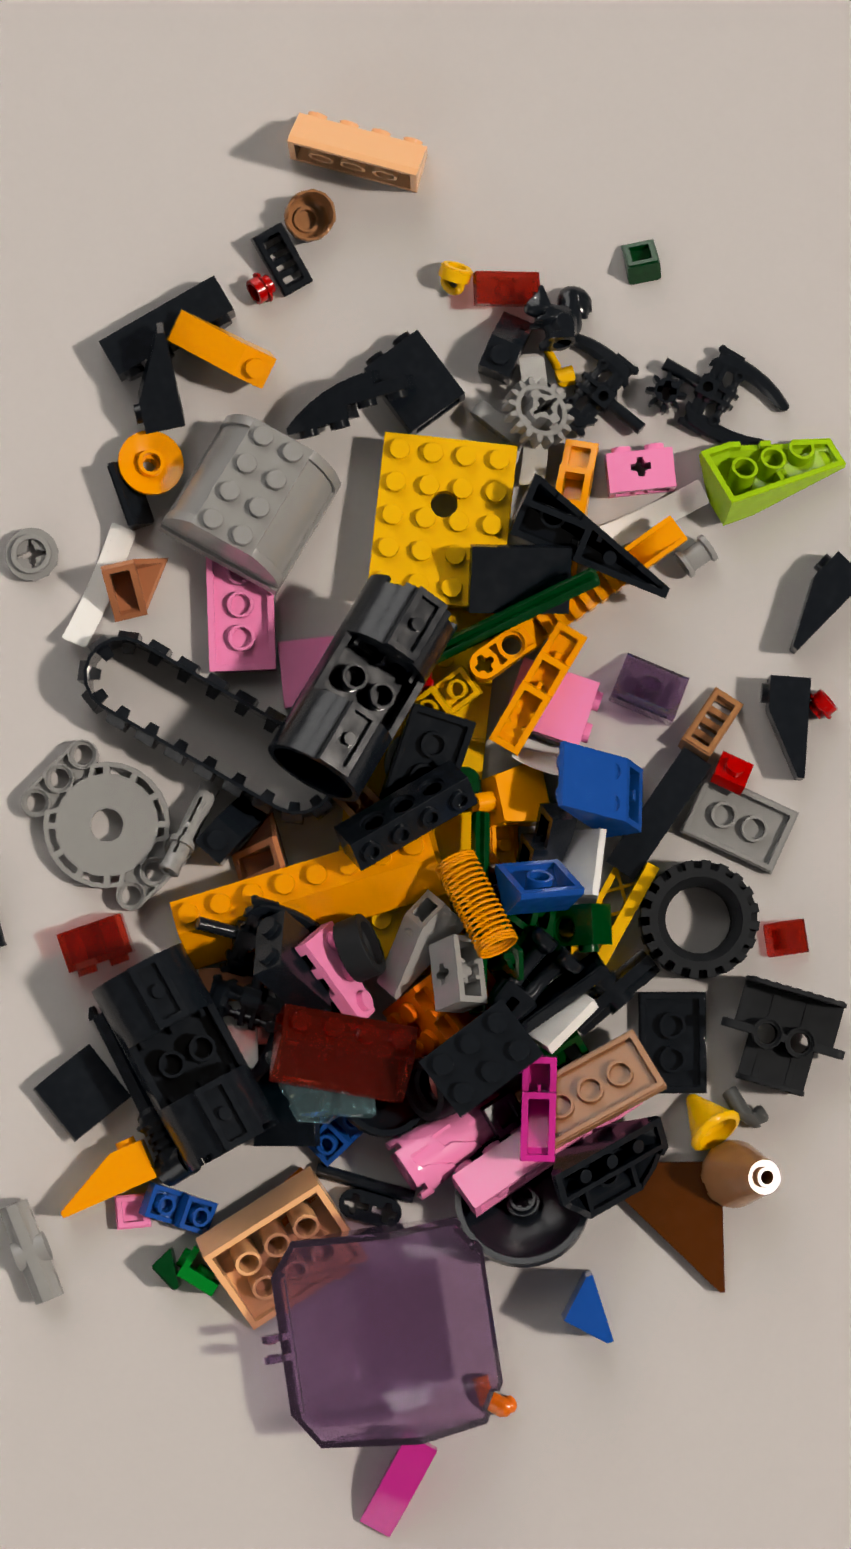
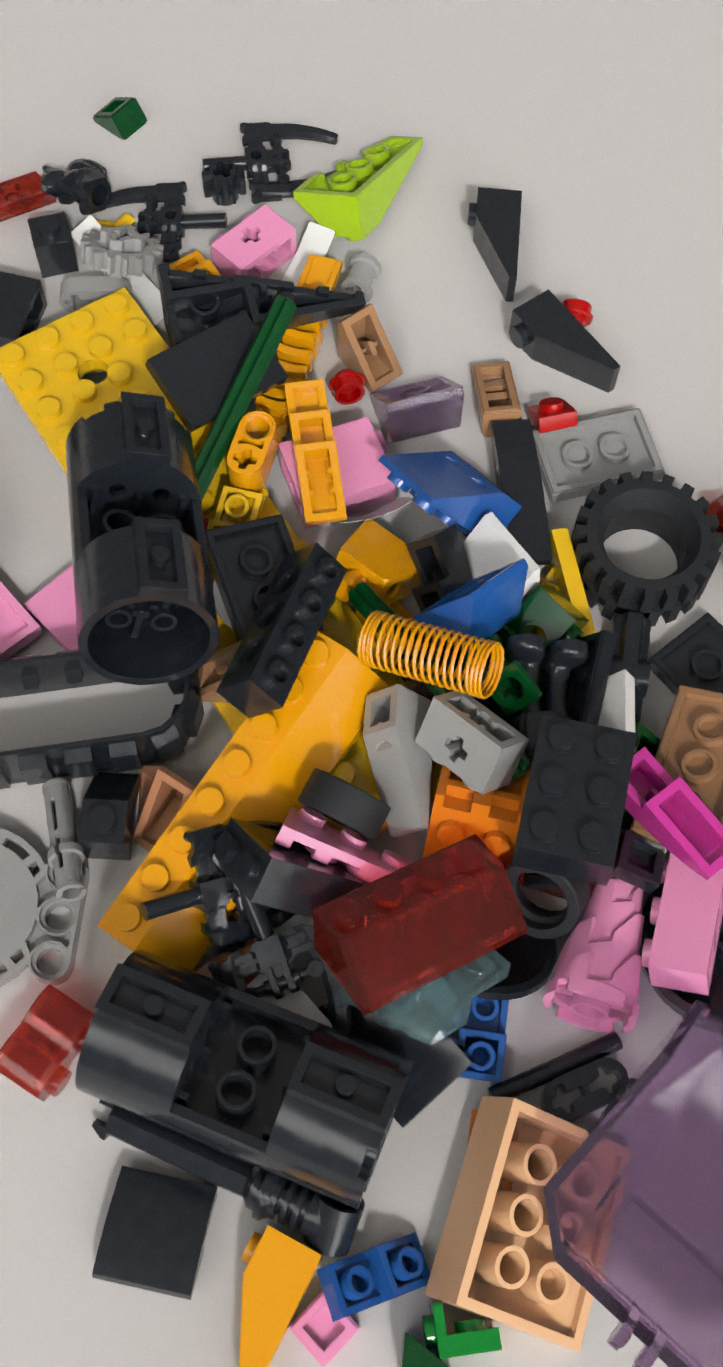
camera: 45 degrees left, 20 degrees down
none -> red plate [328,369,366,405]
none -> medium nougat slope [338,304,403,392]

